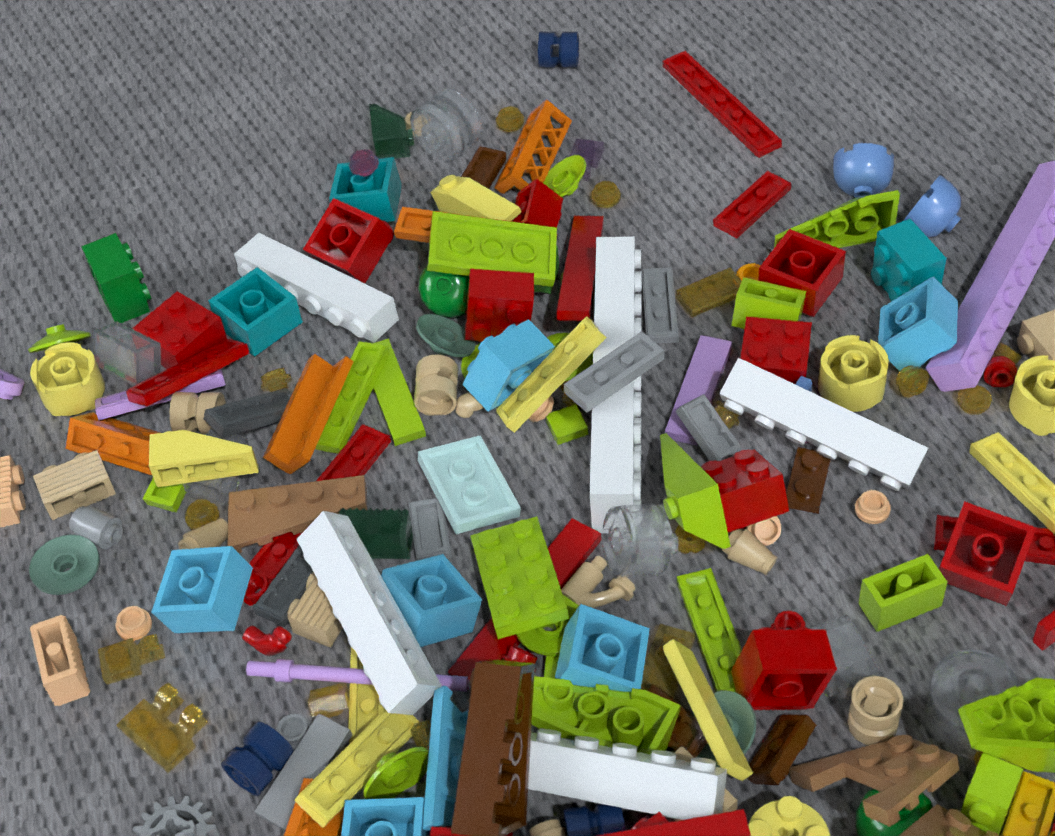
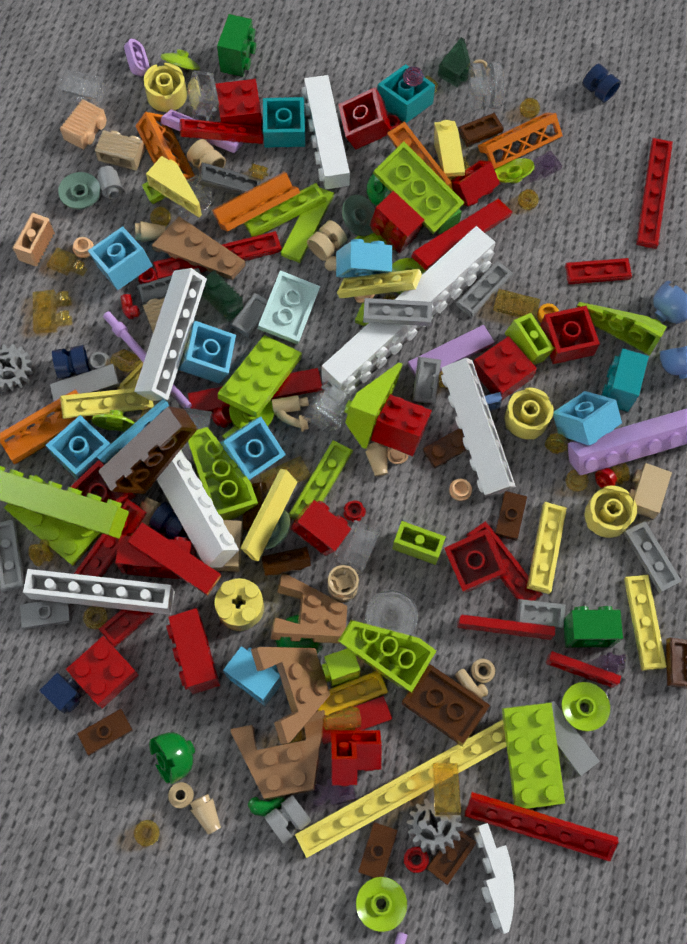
camera: 35 degrees right, 20 degrees up
none -> reddish brown plate [495,491,527,541]

